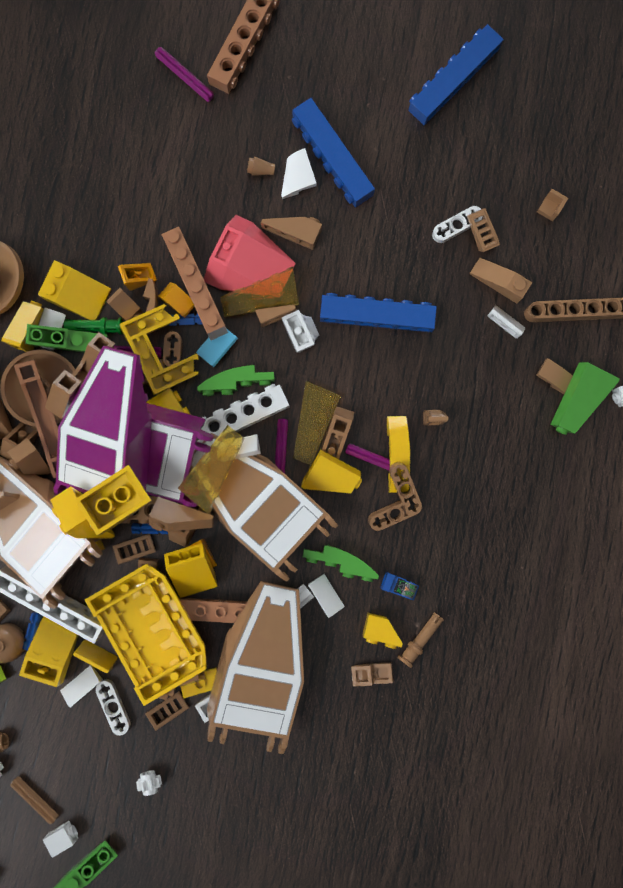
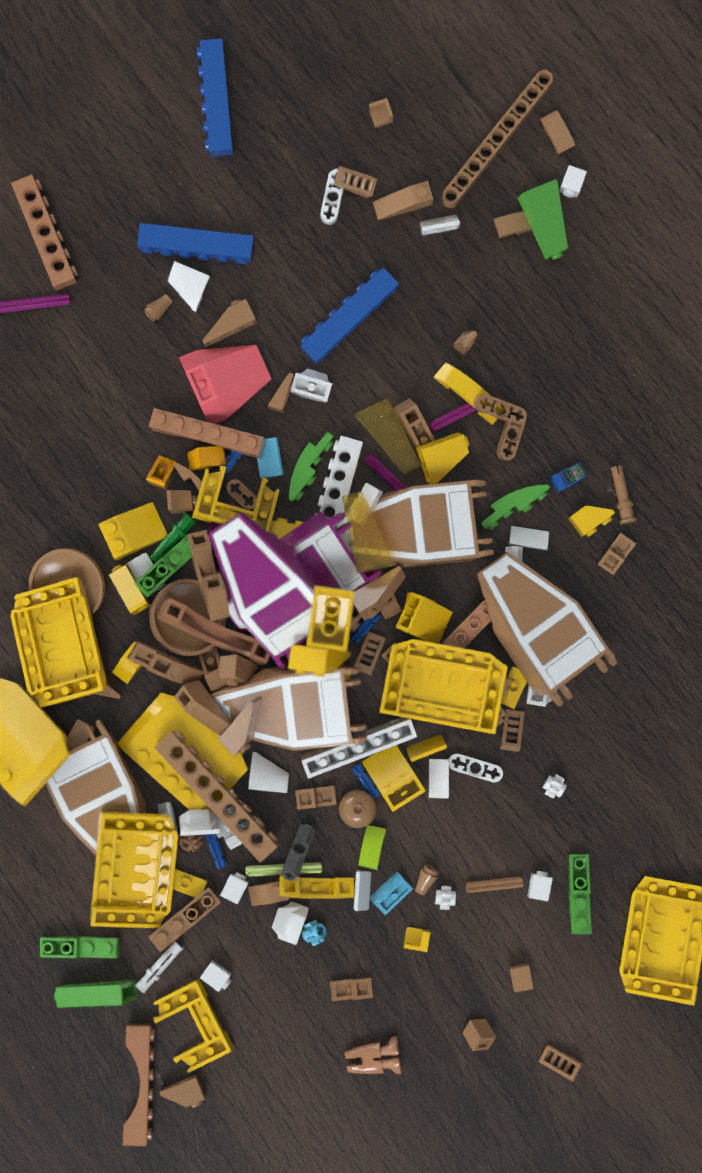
camera: 45 degrees left, 0 degrees up
clear yellow wing [221,266,299,317] -> none

